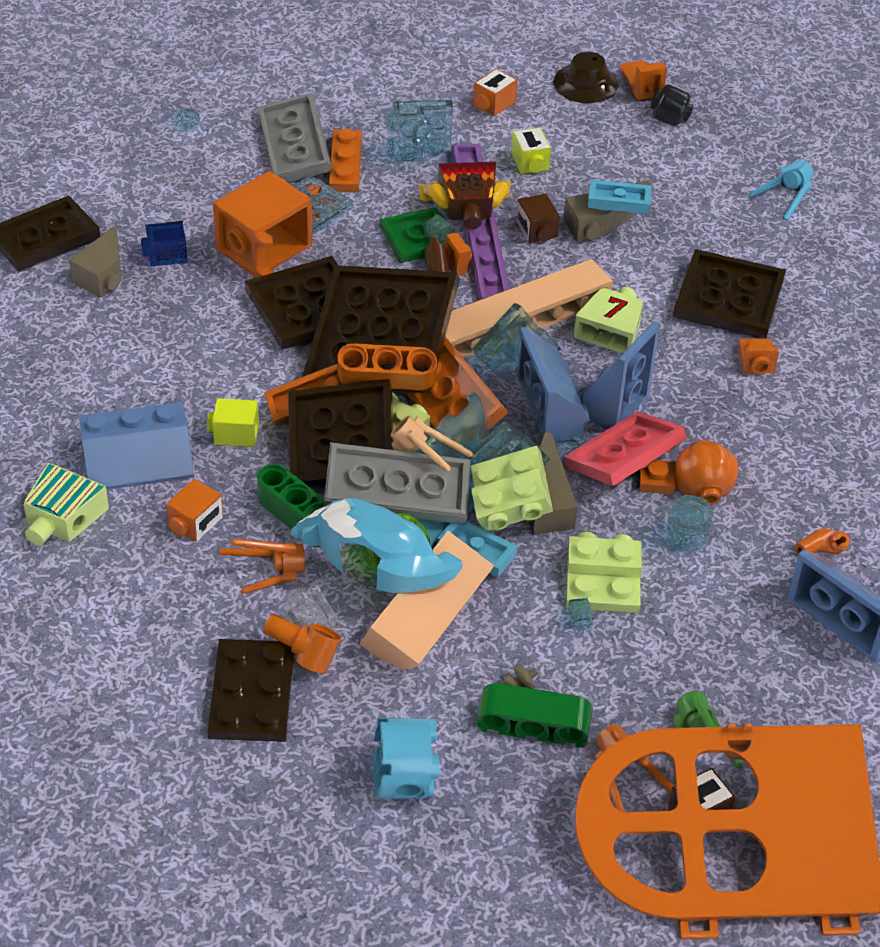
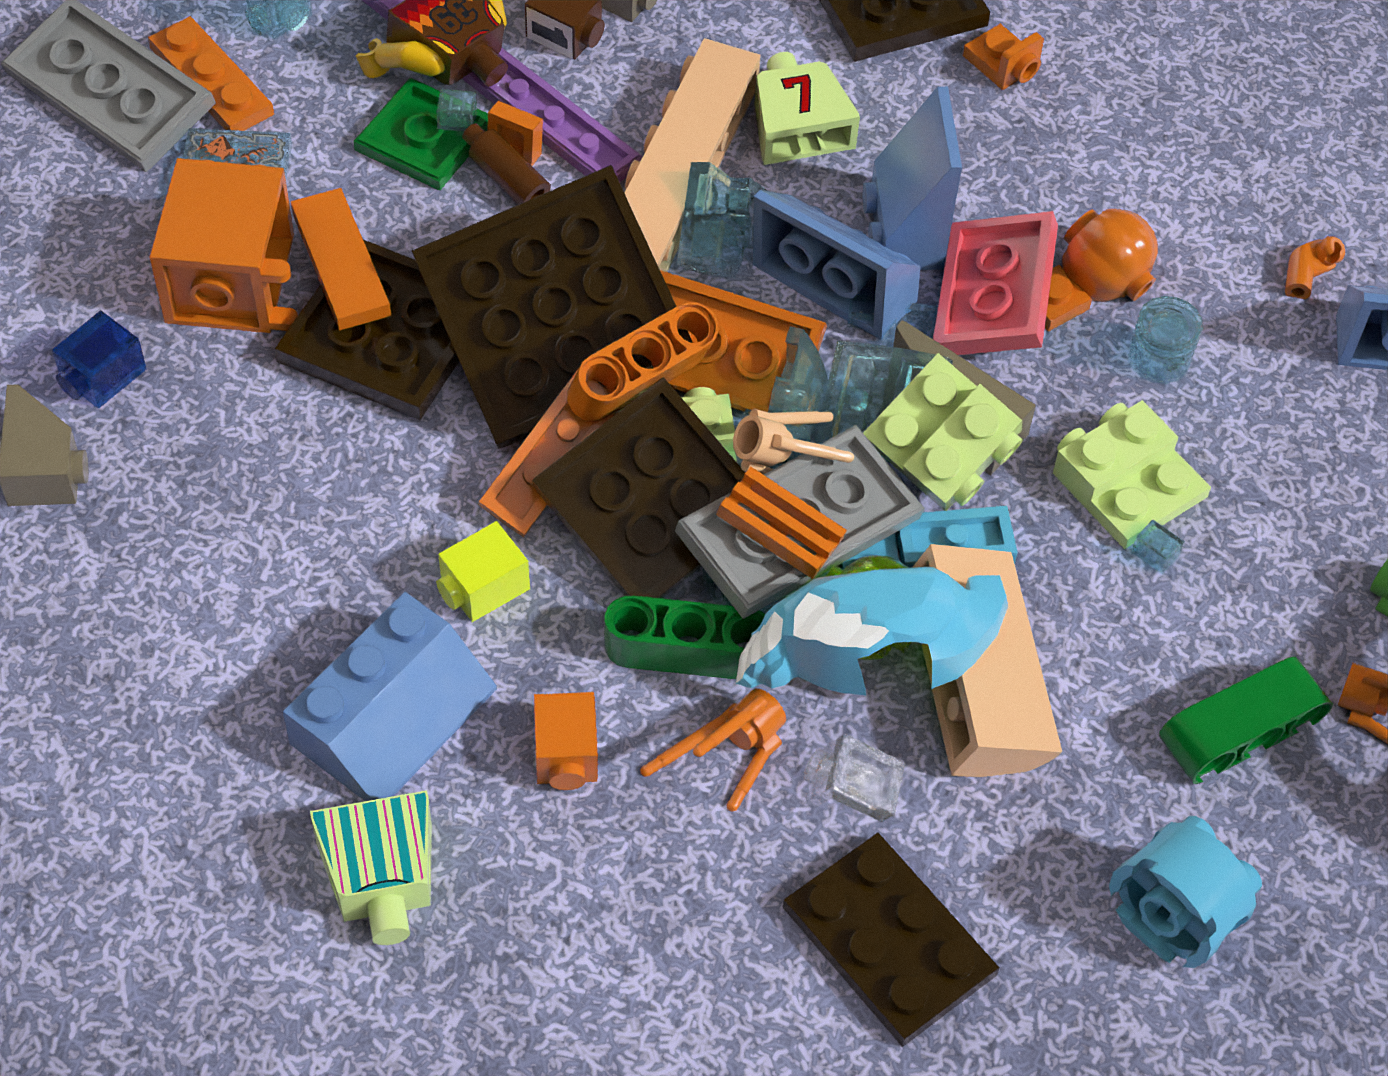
camera: 40 degrees left, 10 degrees up
orange pin [263,613,342,674] -> none
dark tan hair [503,664,538,689] -> none
none -> orange tile [290,188,391,331]
none -> orange tile [716,466,847,579]

